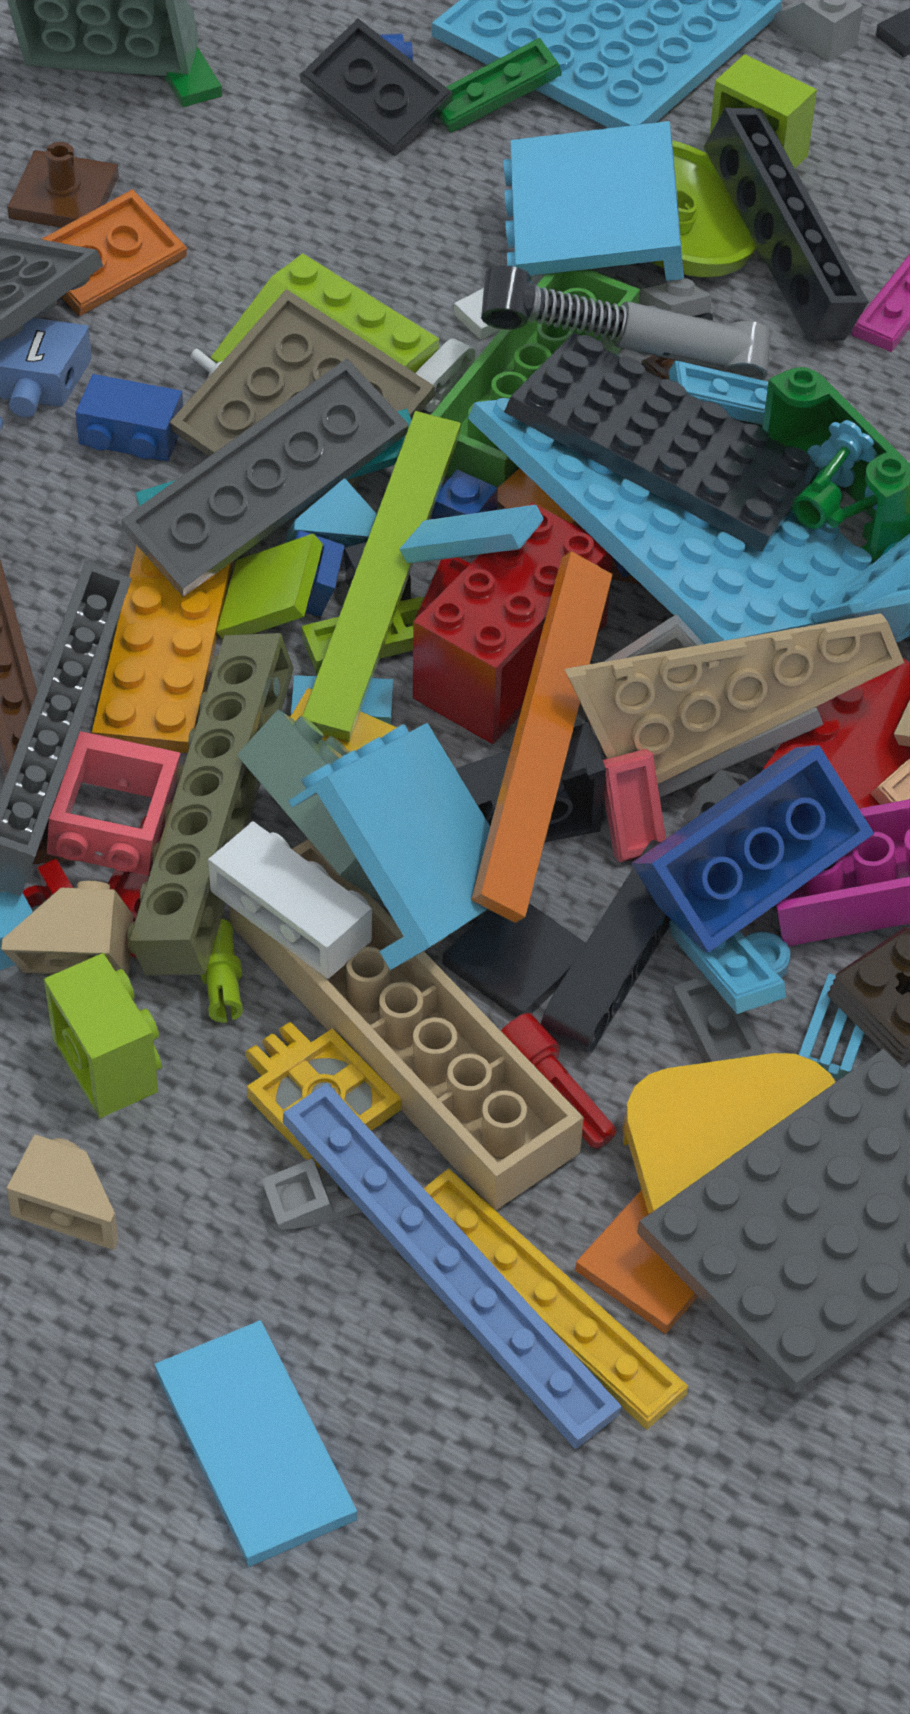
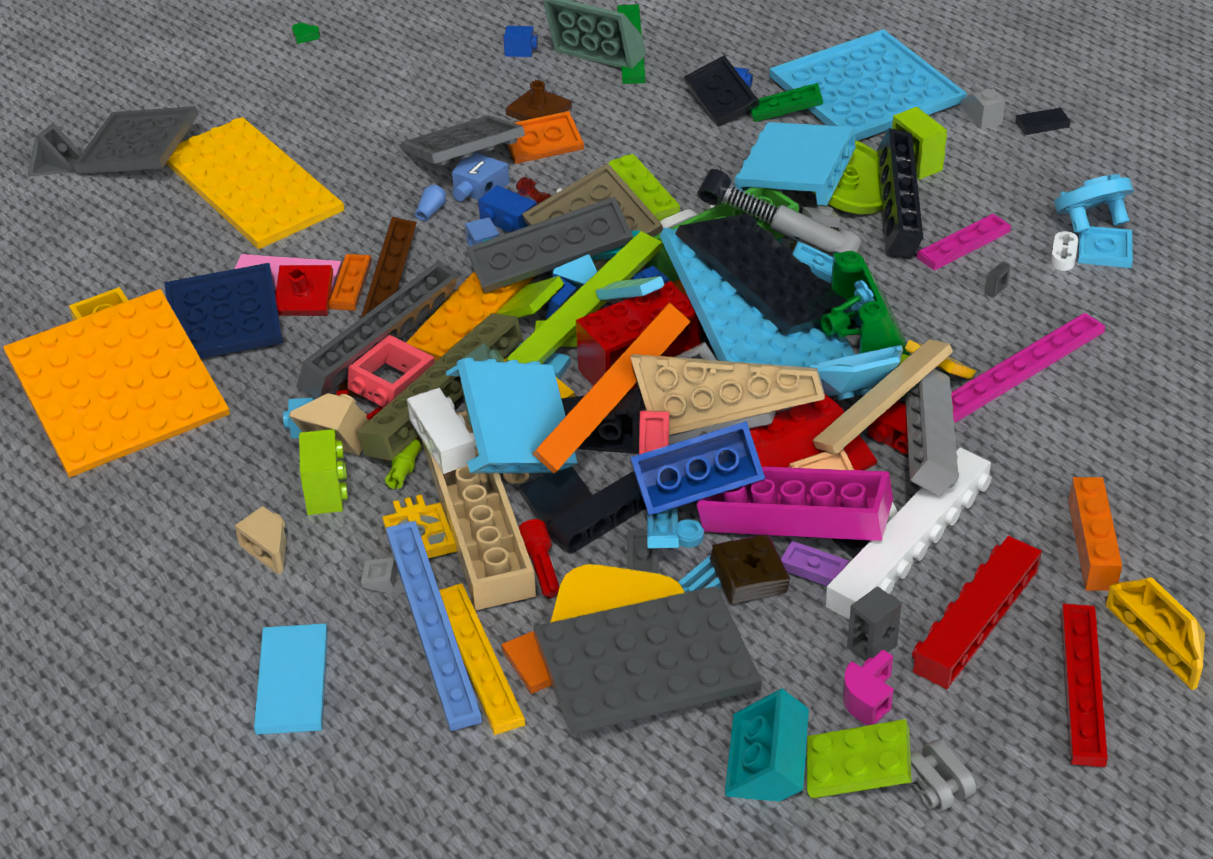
camera: 25 degrees right, 10 degrees down
none -> medium blue brick [465,217,500,246]
none -> clear red bar [516,177,552,205]

